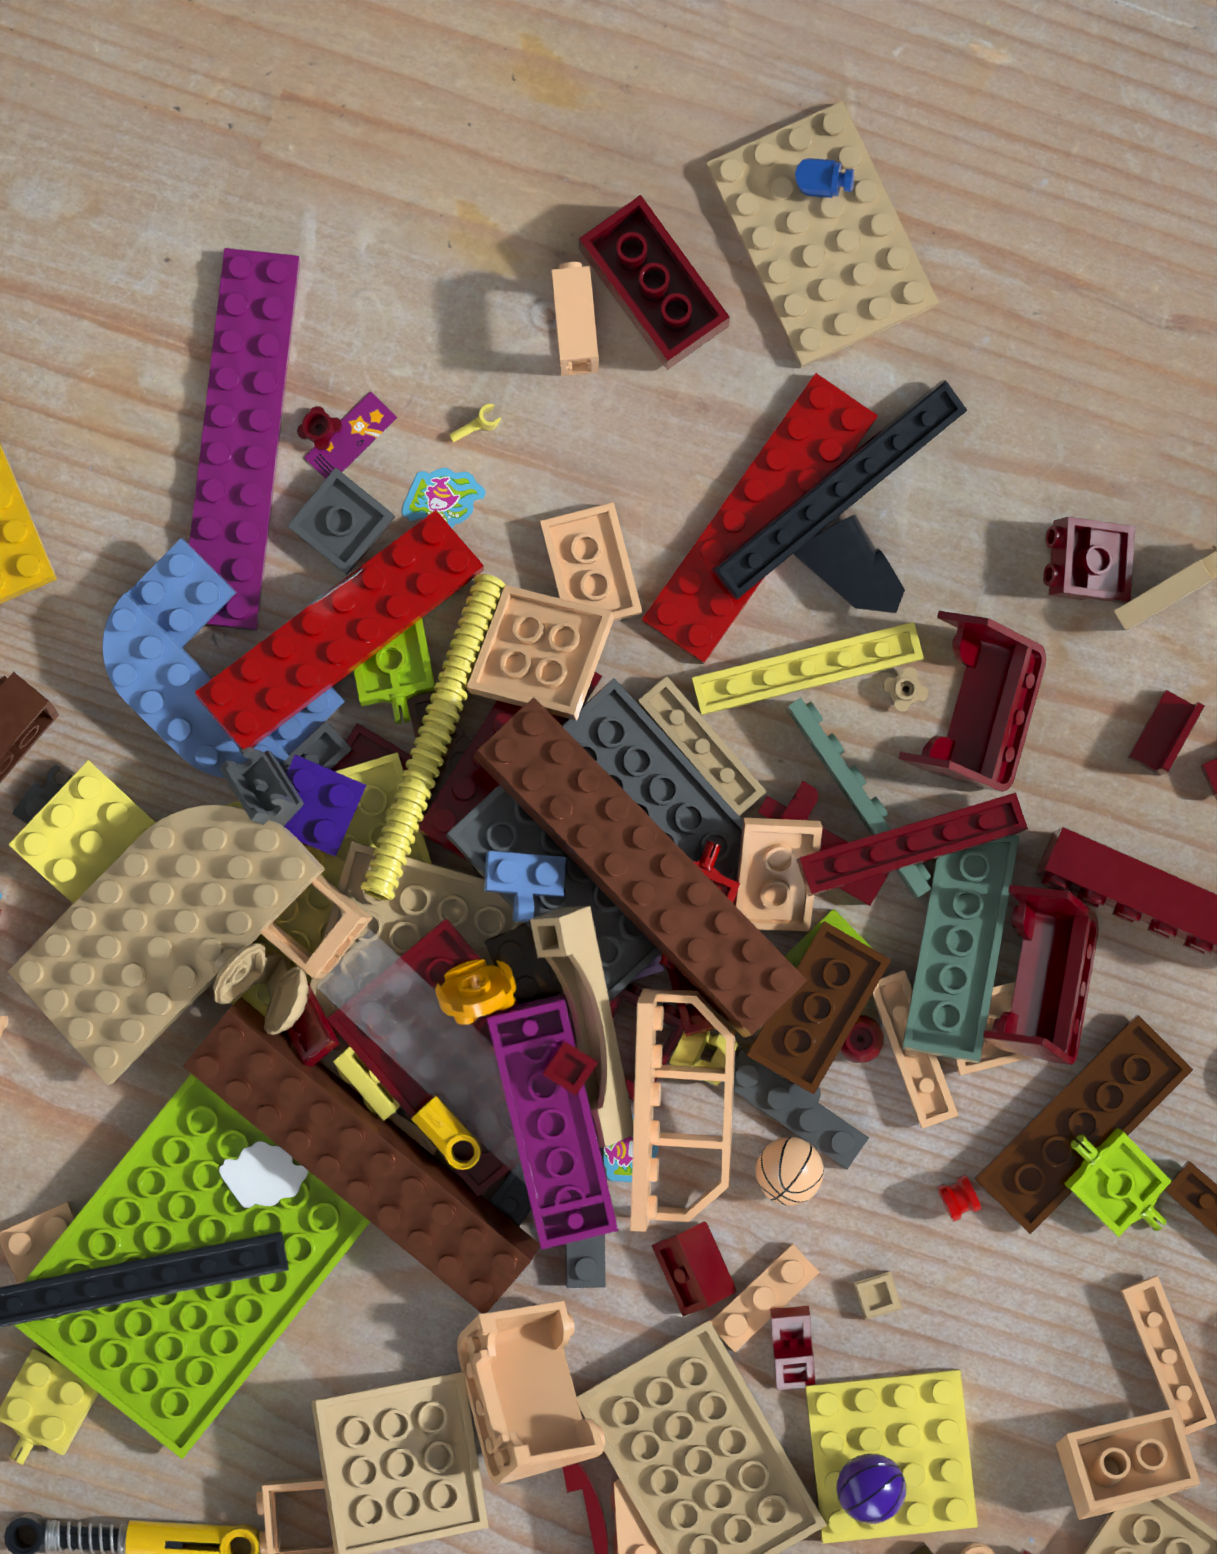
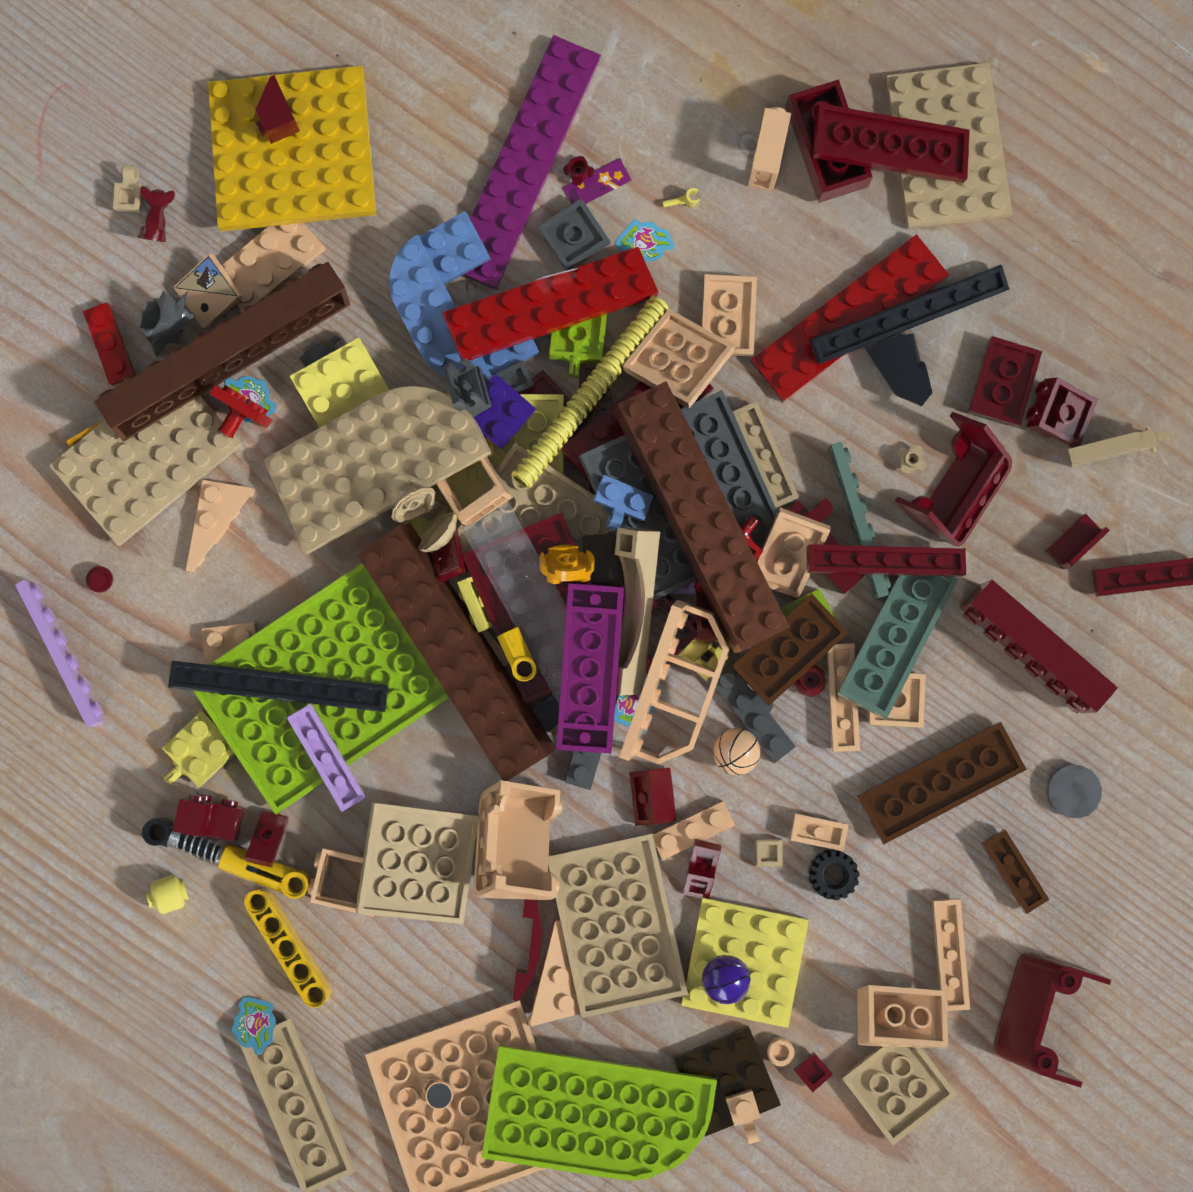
camera: 20 degrees right, 0 degrees up
white sticker [219,1141,308,1208] -> none
dark red plate [542,1040,598,1096] -> none
light yellow plate [692,622,924,716] -> none
blue arm [795,158,854,198] -> none
red wheel [937,1174,982,1222] -> none
dark red windscreen [983,885,1099,1065] -> none
lime plate [1064,1128,1172,1237] -> none
none -> dark red brick [172,793,245,841]
none -> dark red plate [245,810,289,868]
none -> lavender plate [287,704,366,812]
none -> light nougat plate [789,813,849,851]
none -> black tyre [808,850,860,900]
none -> dark red plate [813,103,970,183]
none -> dark red plate [967,336,1043,428]

